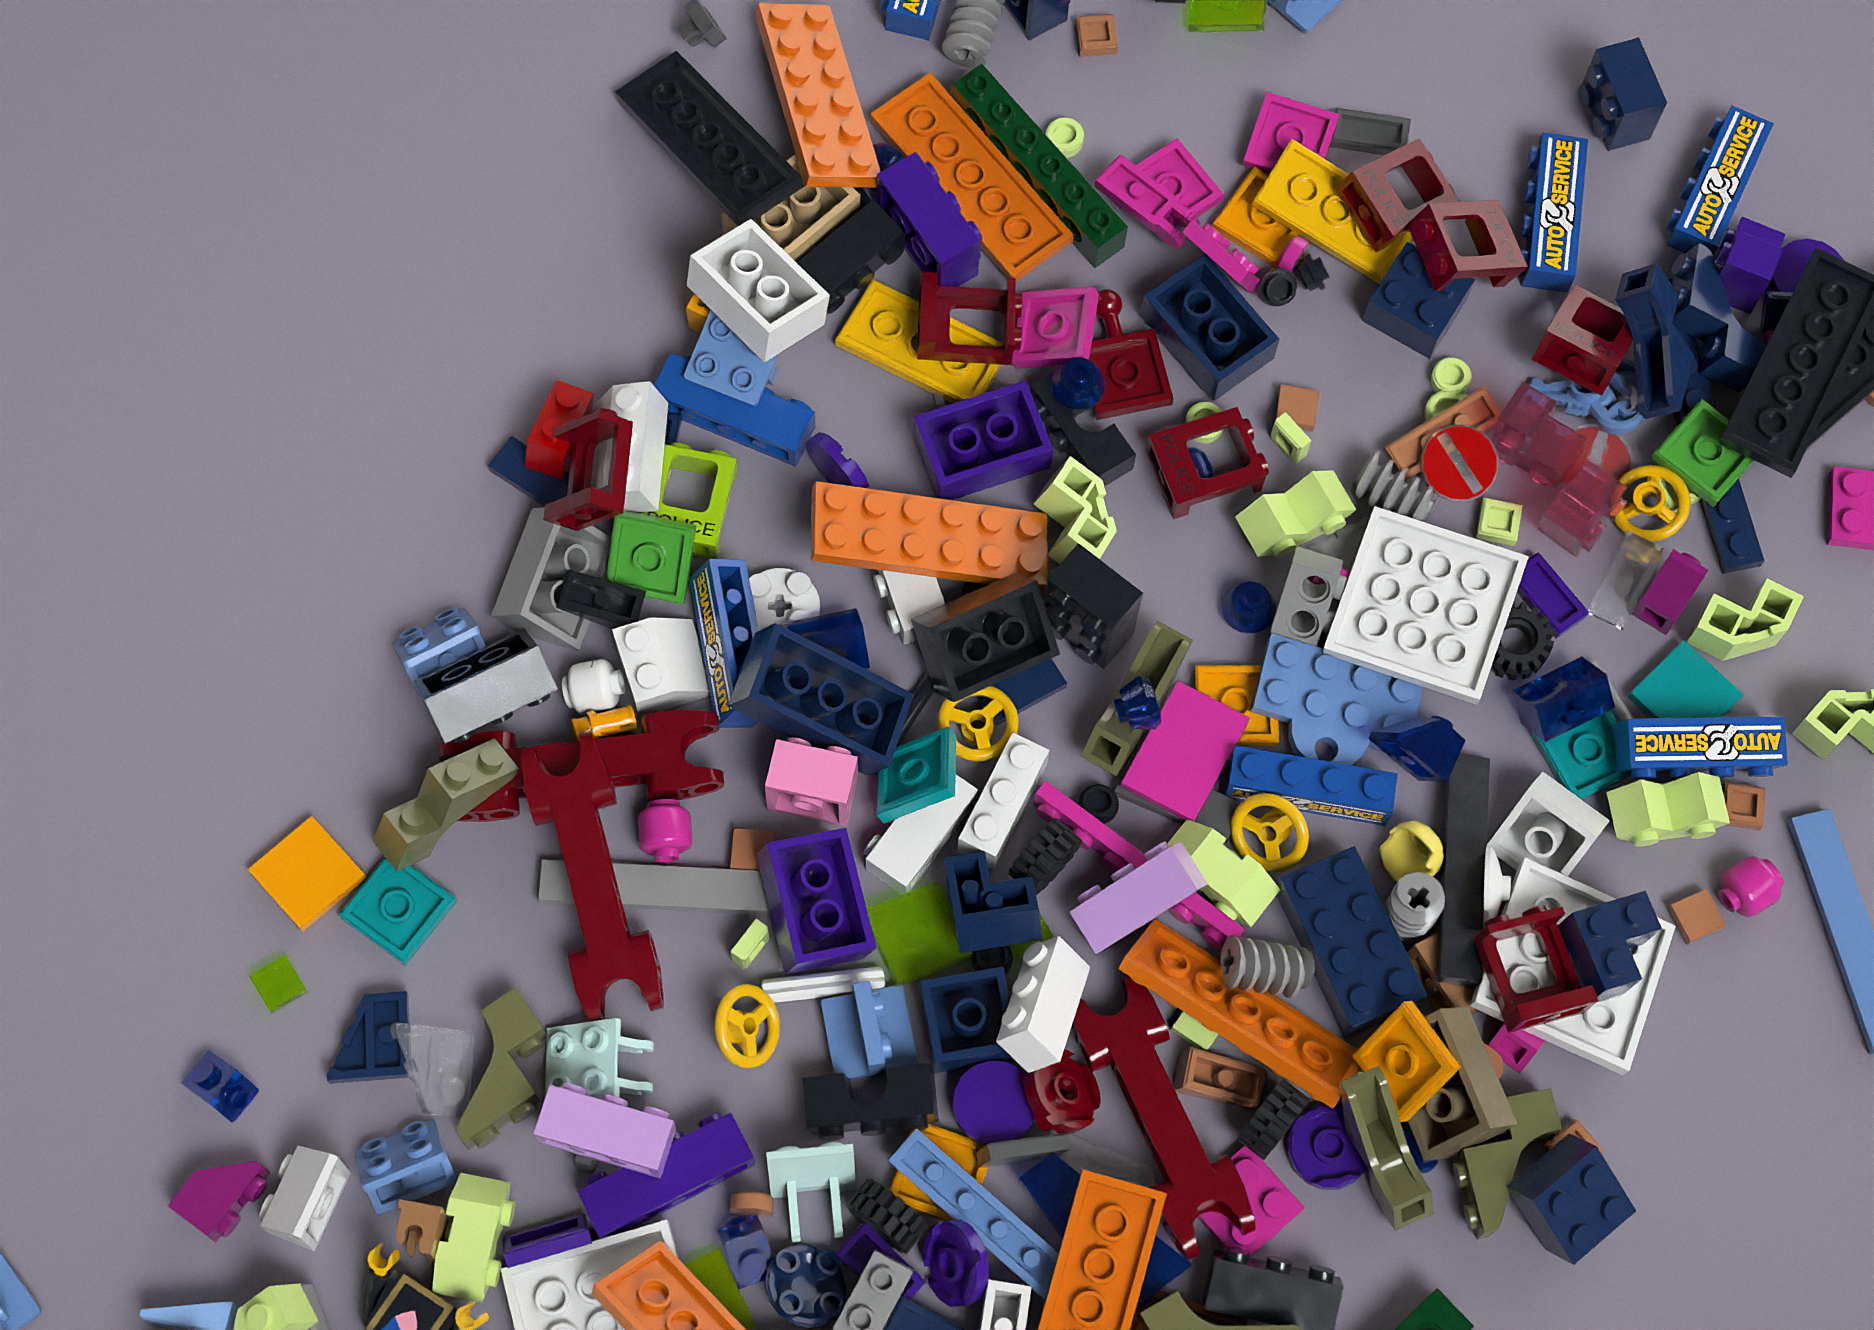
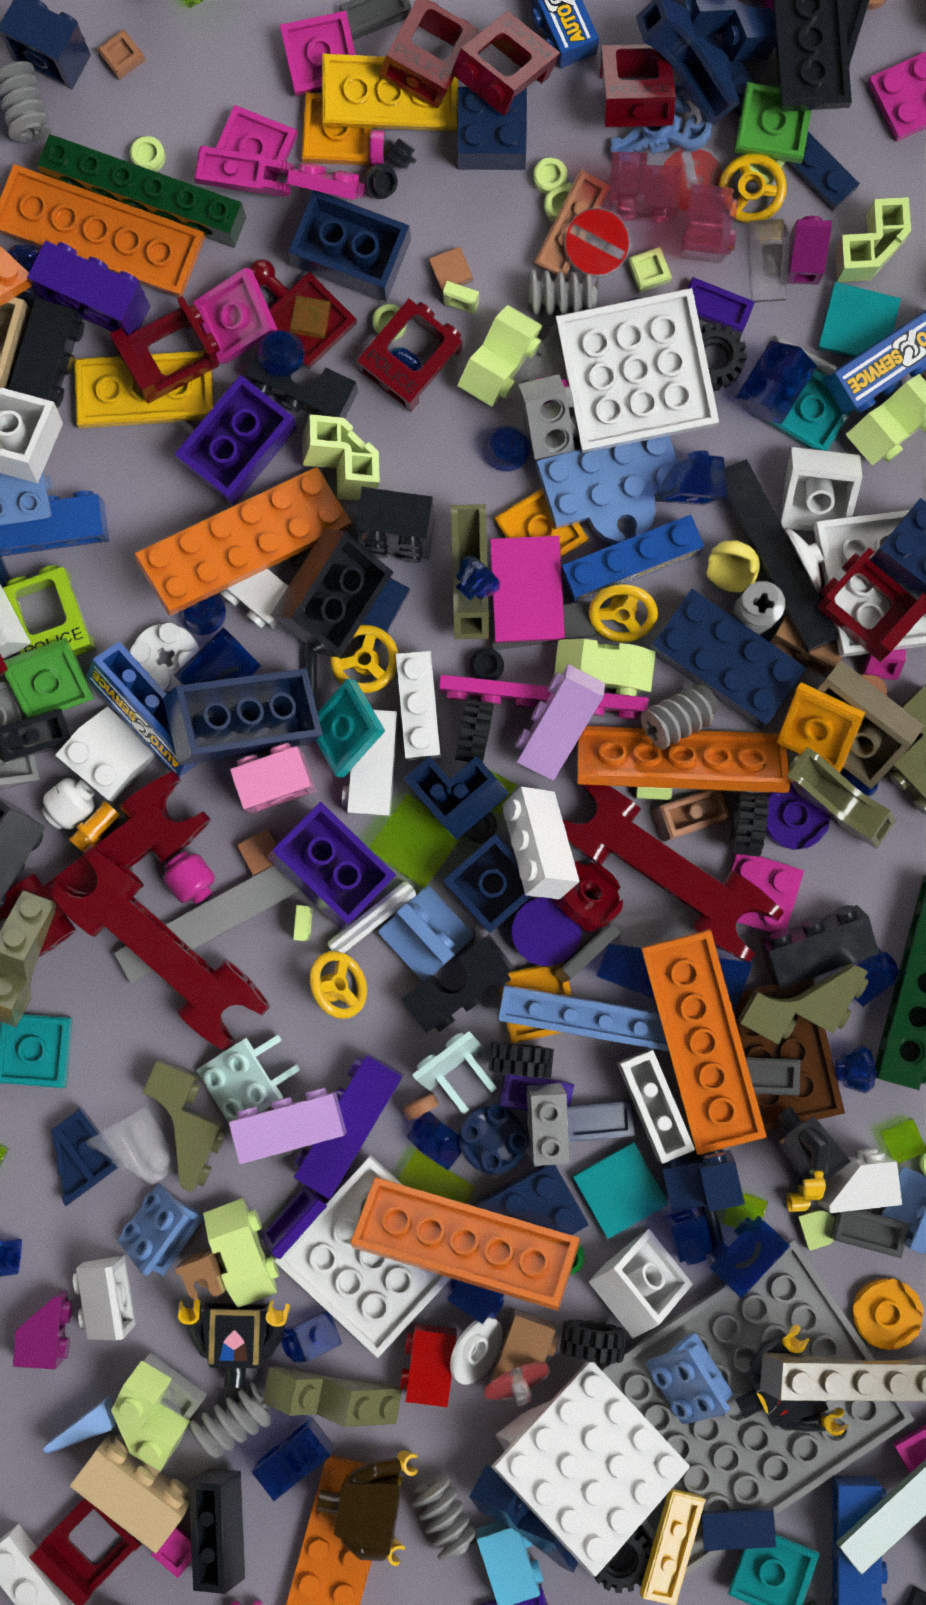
camera: 25 degrees left, 15 degrees up
dark purple tile [806,432,869,489] -> none
dark purple tile [923,1219,989,1307] -> none
none -> clear blue cone [179,594,226,635]
none -> clear yellow tile [290,296,331,338]

